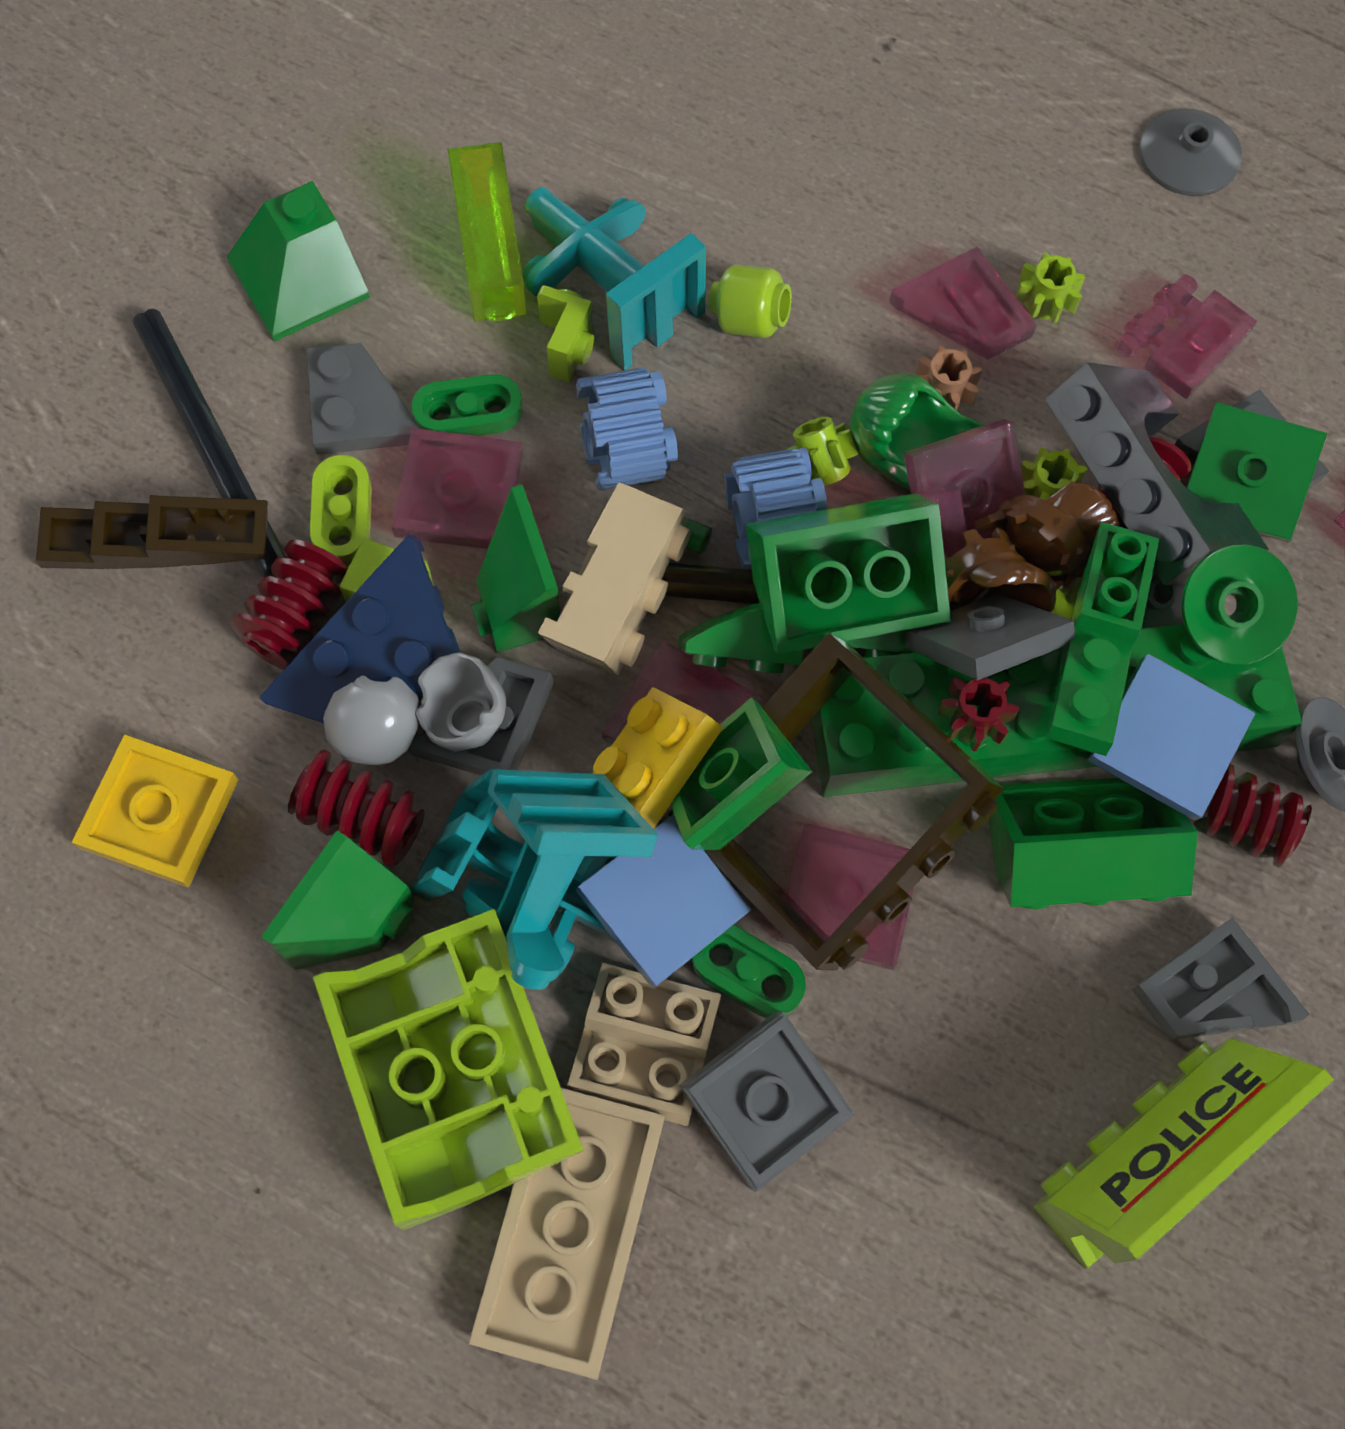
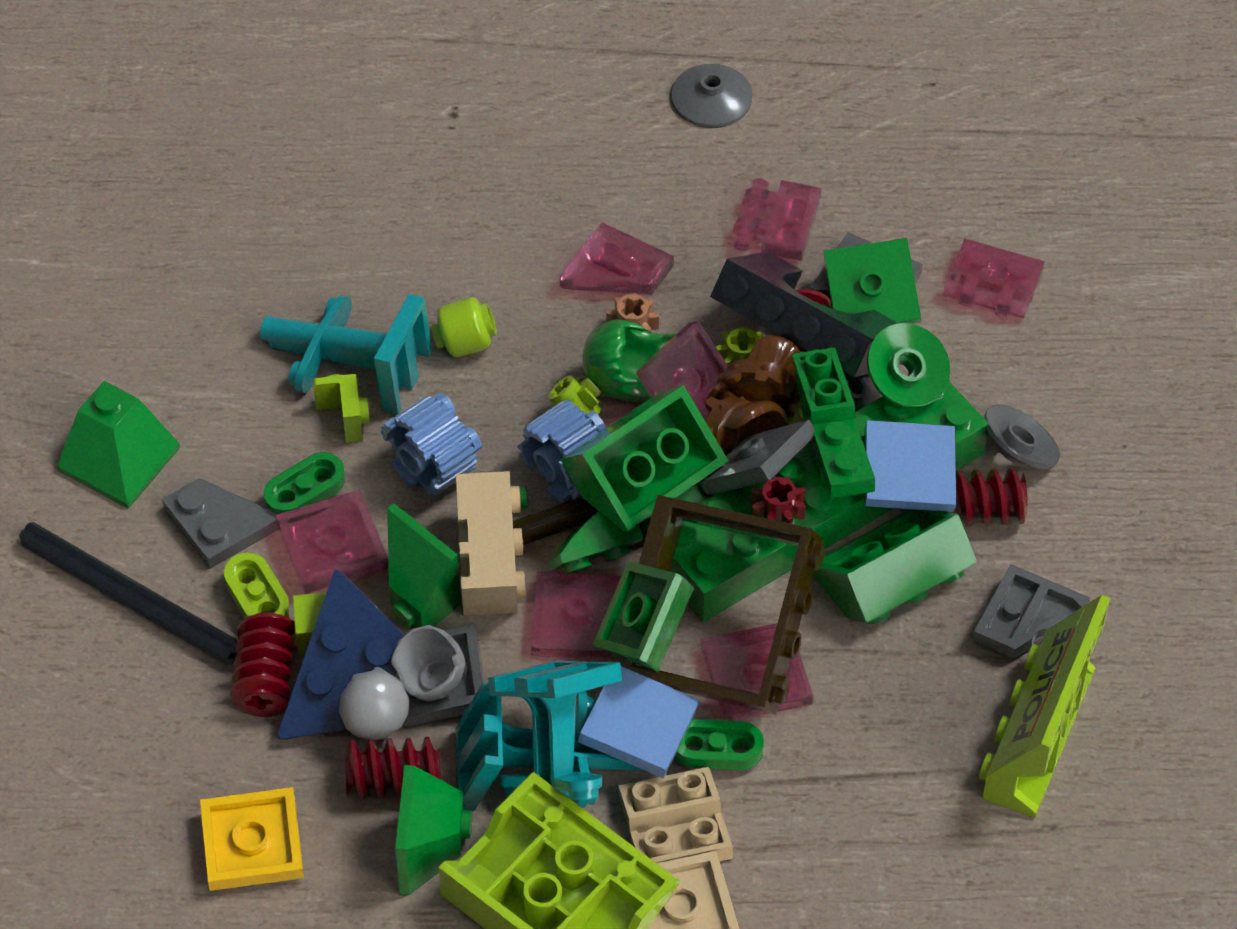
camera: 25 degrees left, 15 degrees down
dark brown slope [36,495,268,569] -> none
clear neon green slope [447,142,527,322] -> none
yellow plate [592,687,724,829] -> none
dark grey plate [679,1010,855,1193] -> none
lime gear [1015,252,1085,323] -> none

